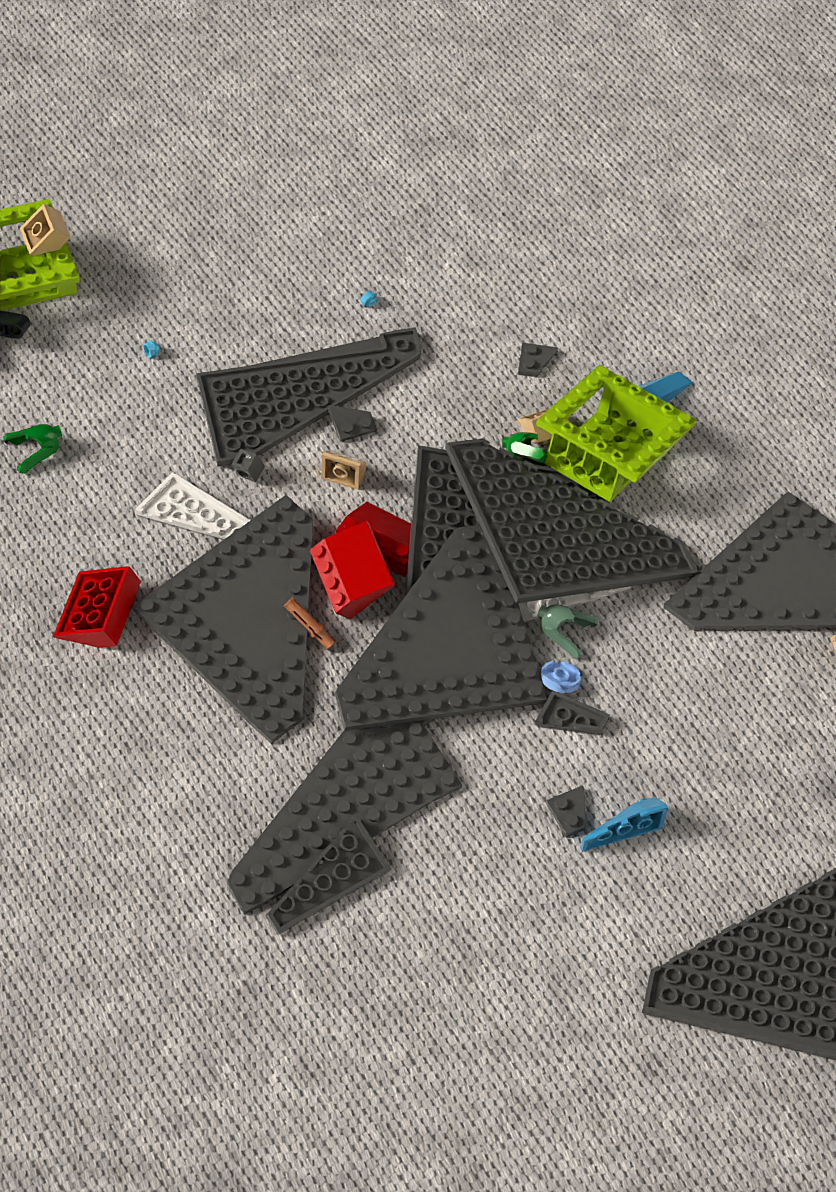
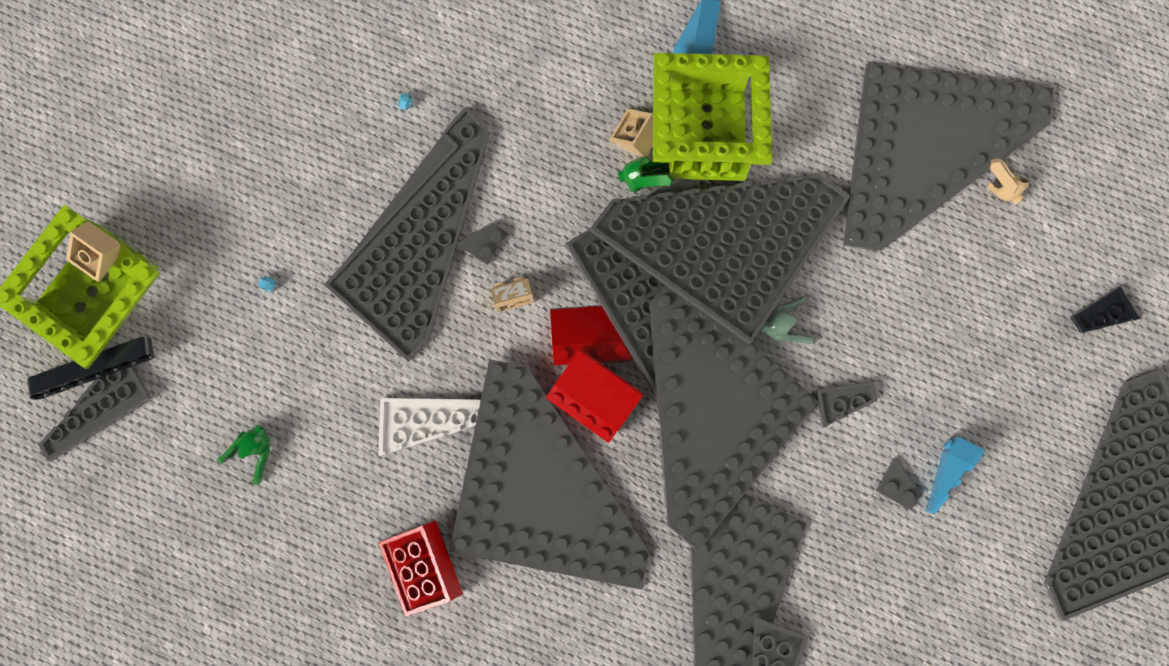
camera: 35 degrees left, 30 degrees up
dark grey brick [232,449,265,482] -> none
nougat pin [284,597,336,650] -> none
dark grey wing [518,343,558,377] -> none
light blue tile [540,661,582,693] -> none

